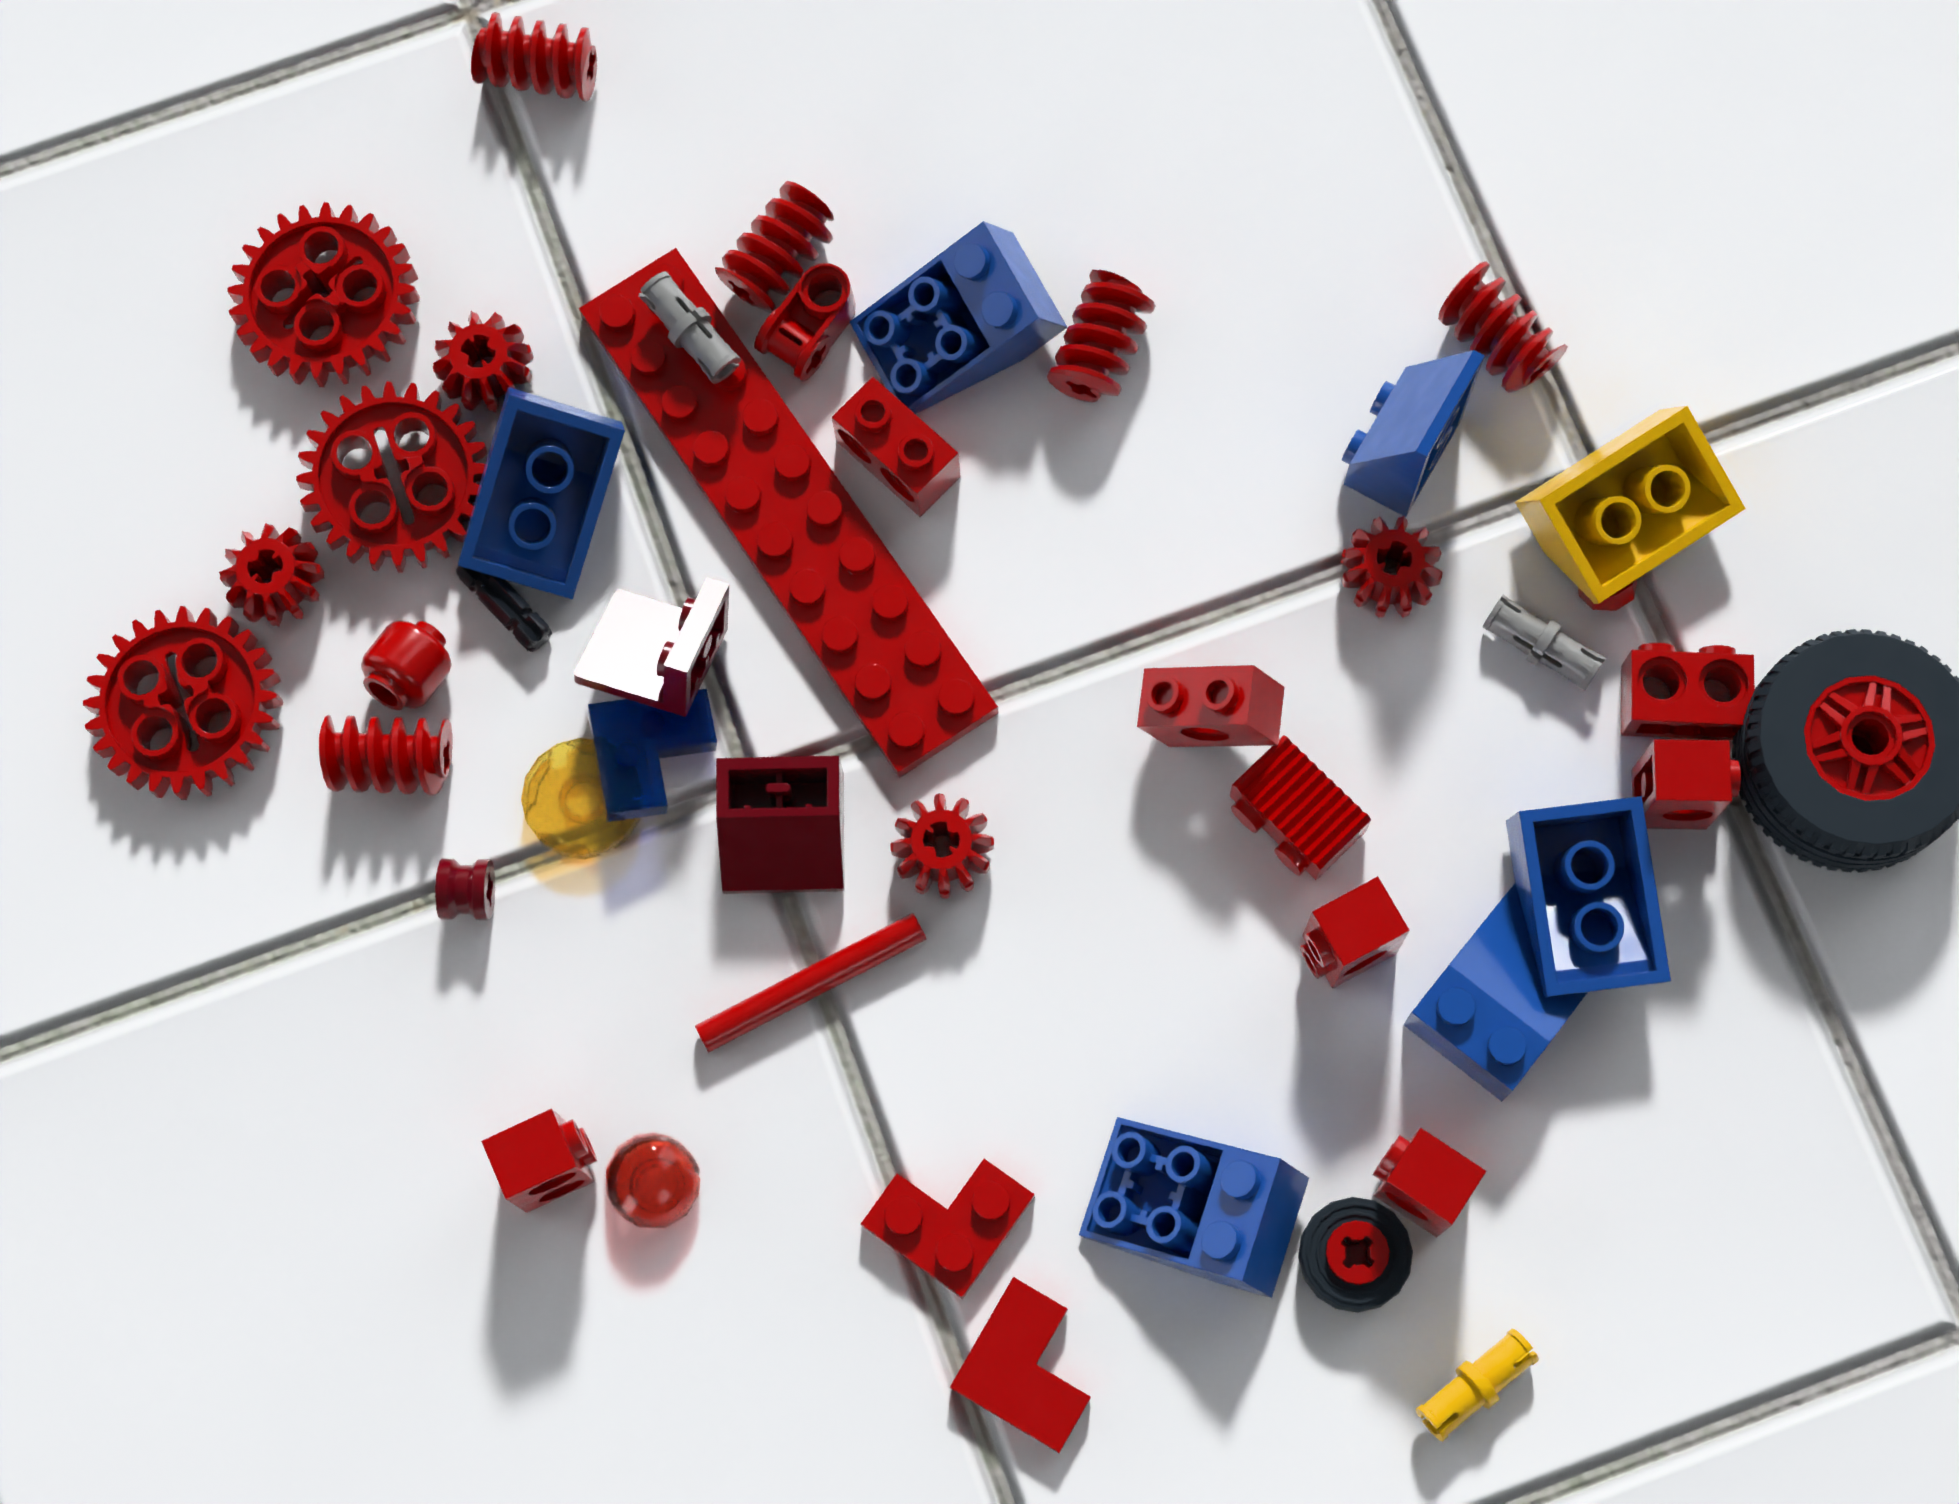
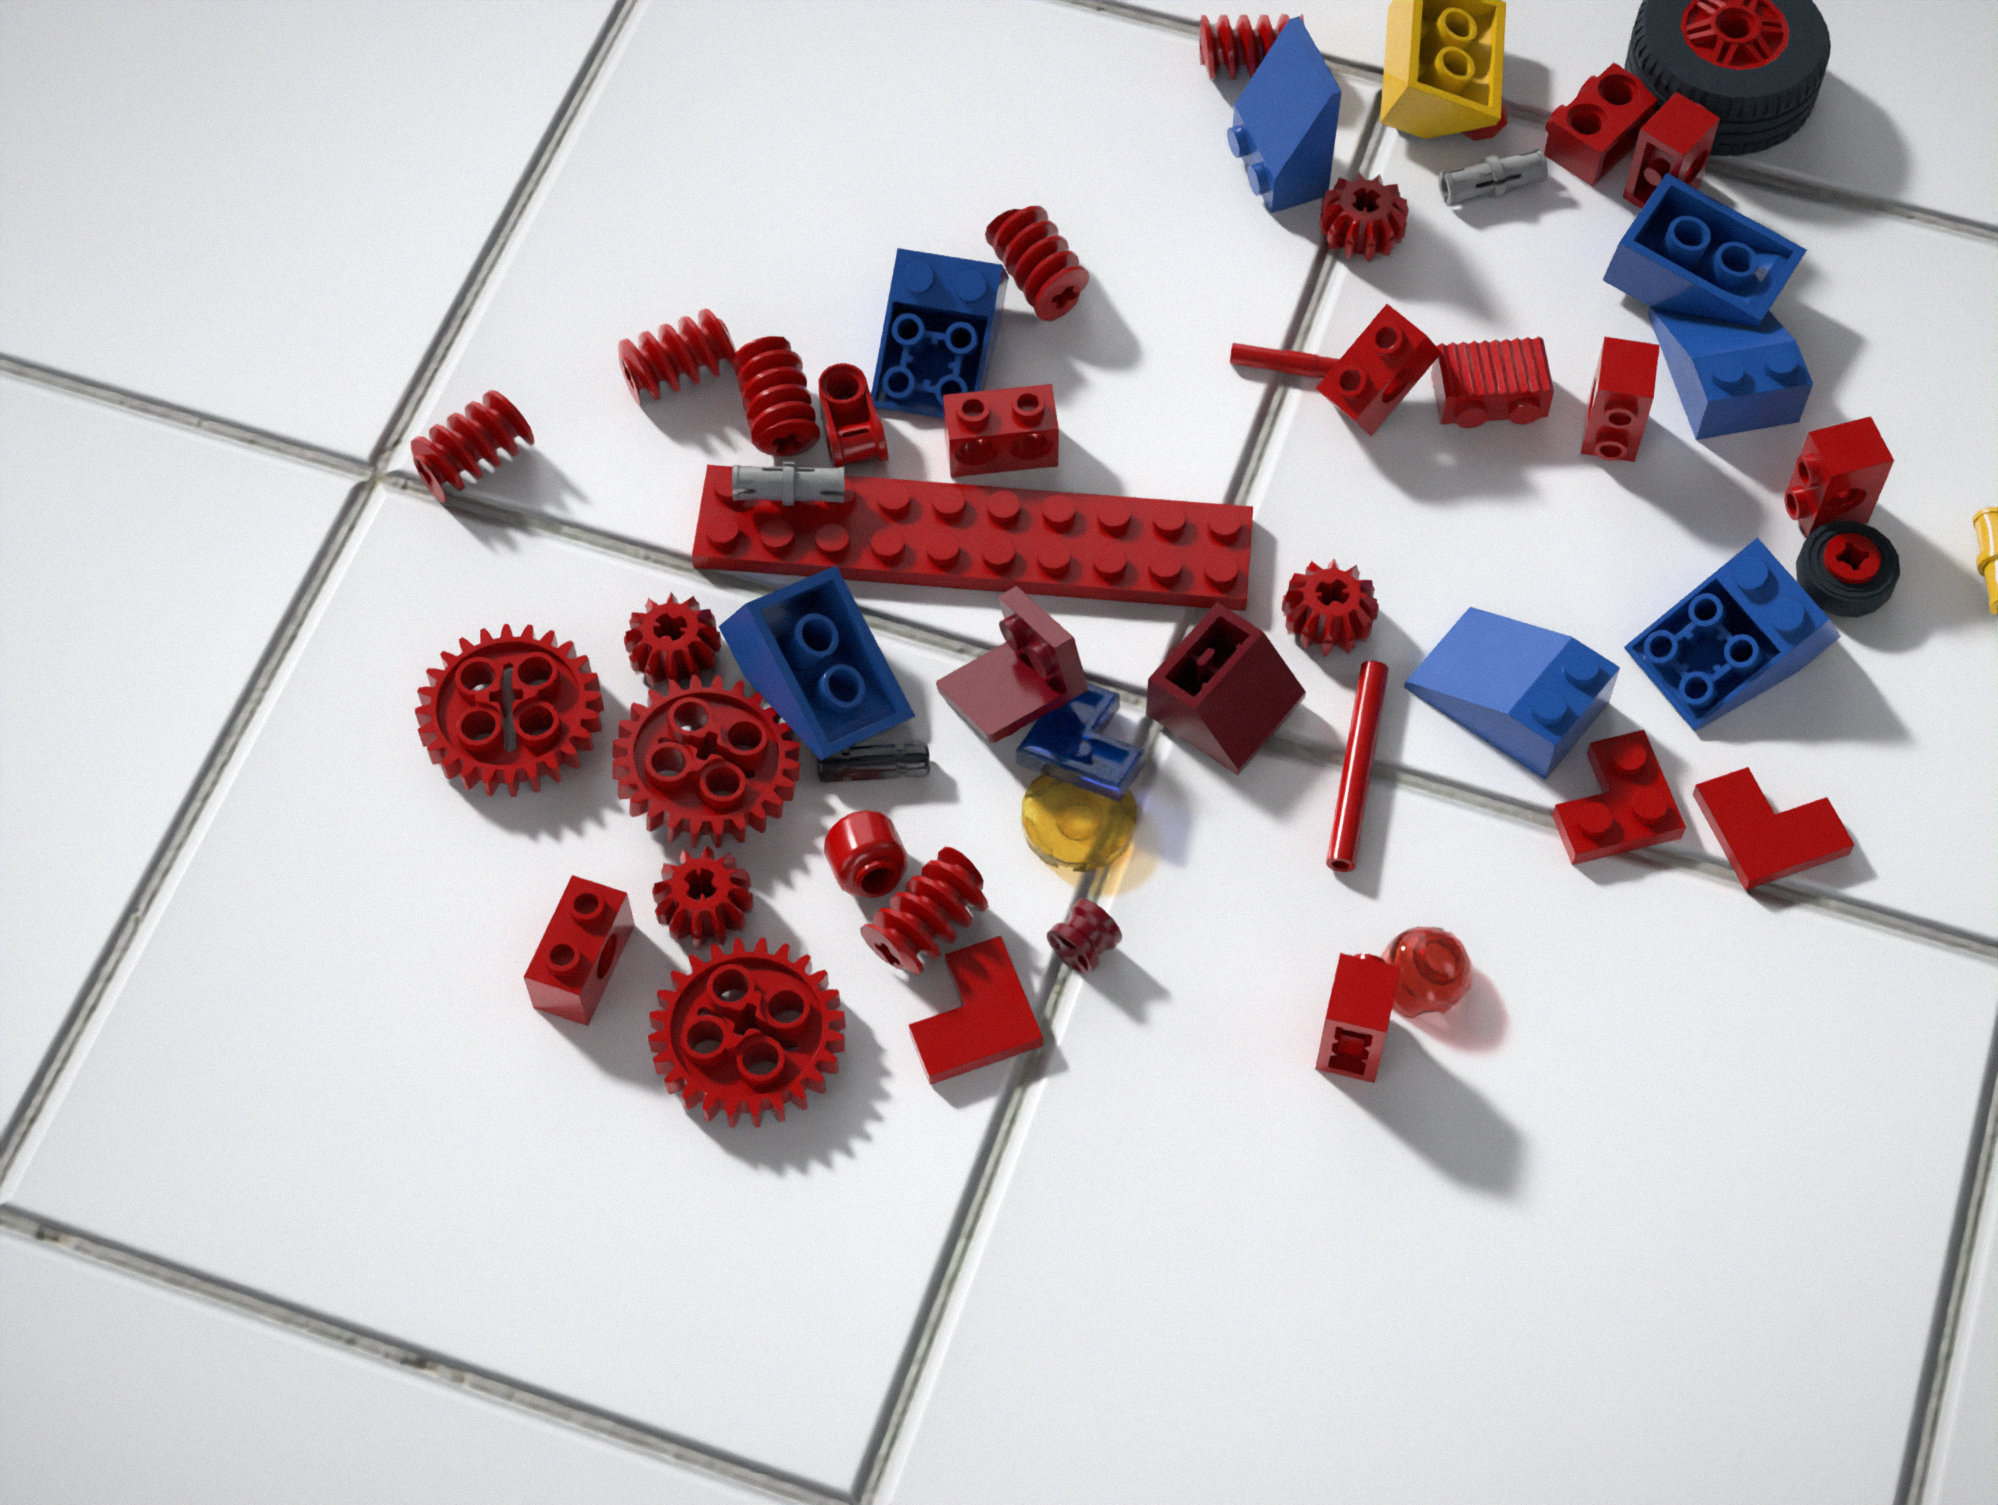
camera: 55 degrees left, 15 degrees down
none -> red brick [523,875,635,1026]
none -> red piece [618,309,737,406]
none -> red tile [909,935,1043,1085]
none -> red piece [1230,343,1339,378]
none -> blue slope [1404,607,1620,780]

